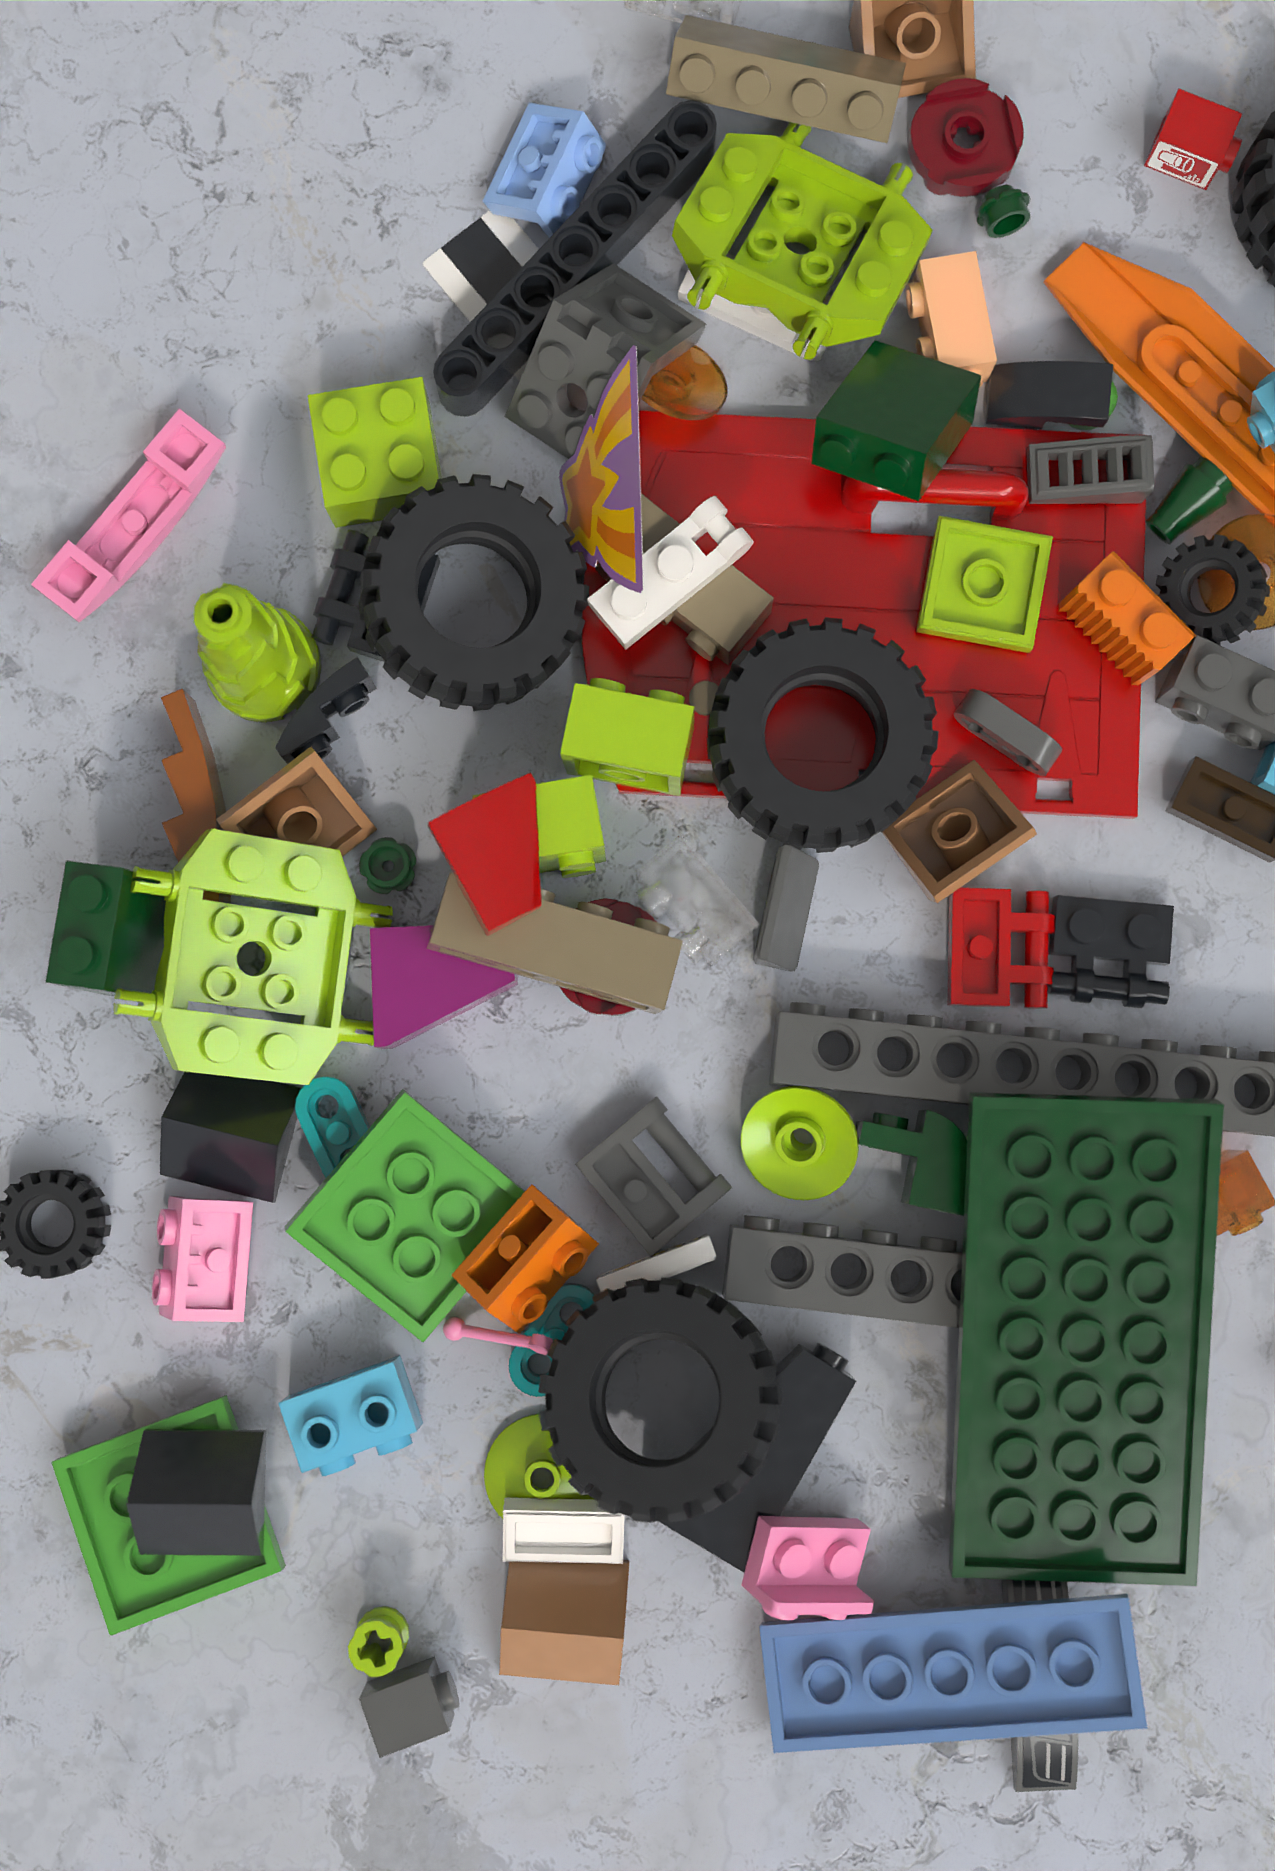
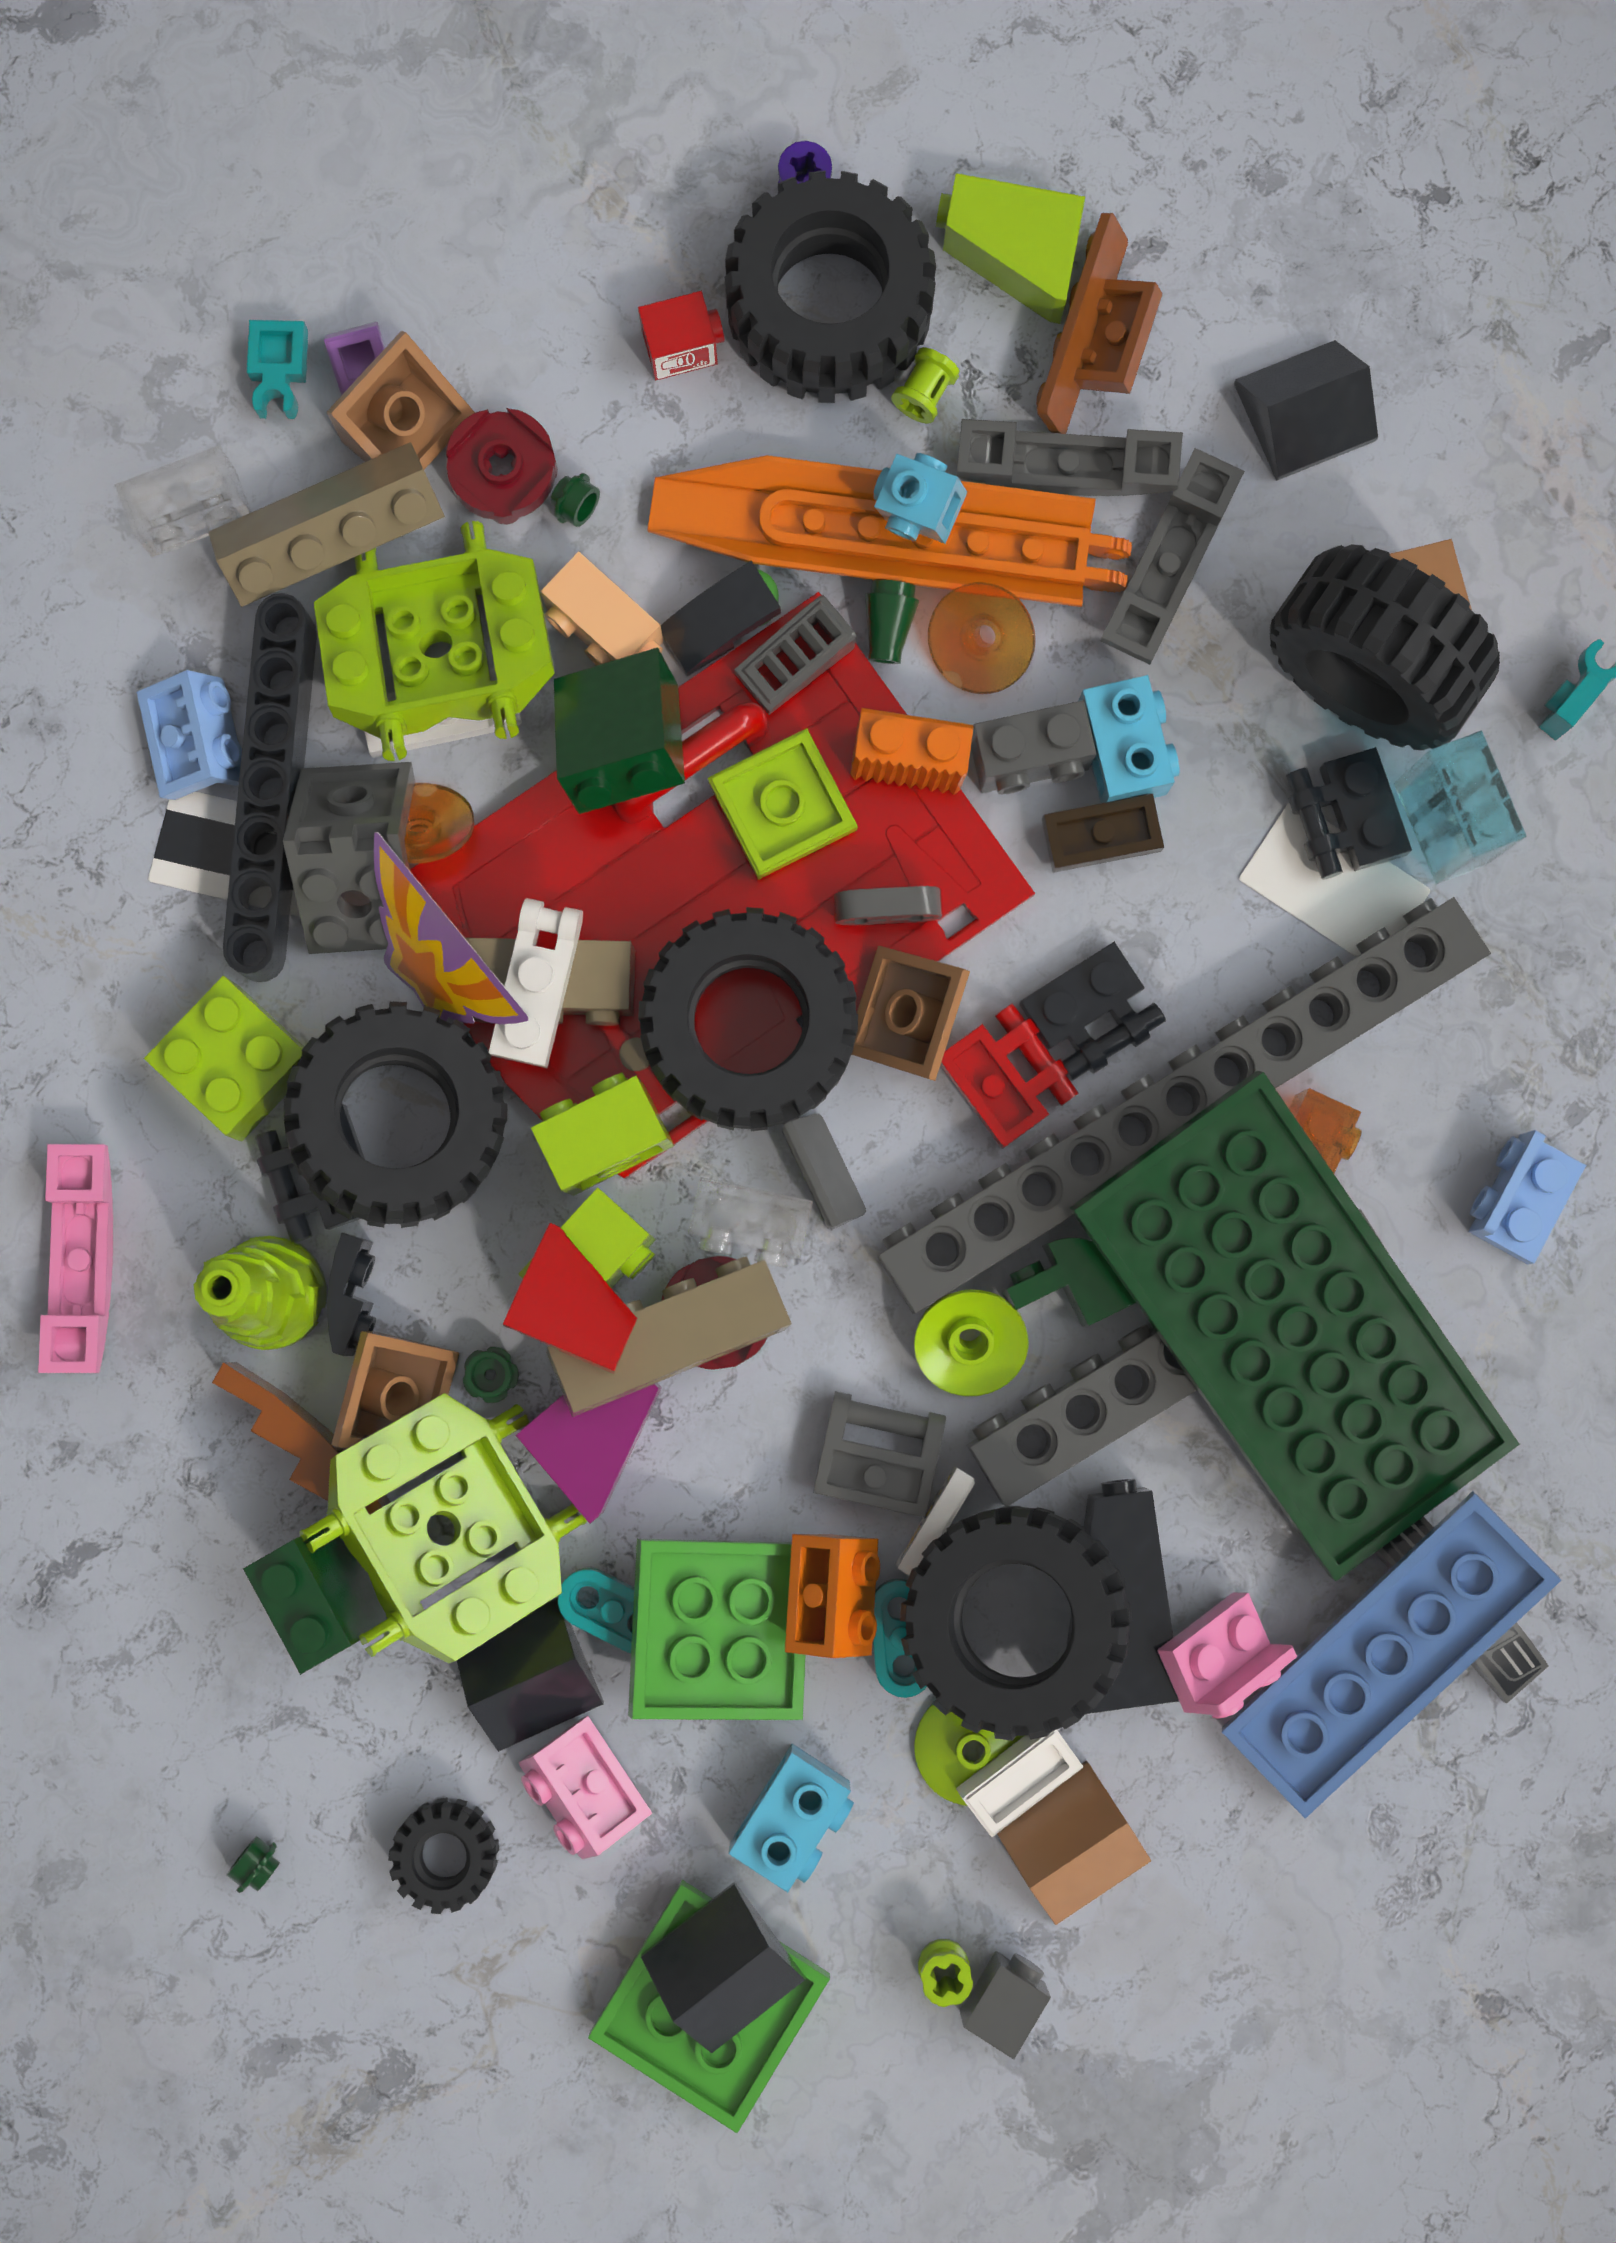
camera: 40 degrees left, 0 degrees up
bright pink hinge [443,1317,553,1355] -> none
black tyre [1155,534,1270,646] -> none

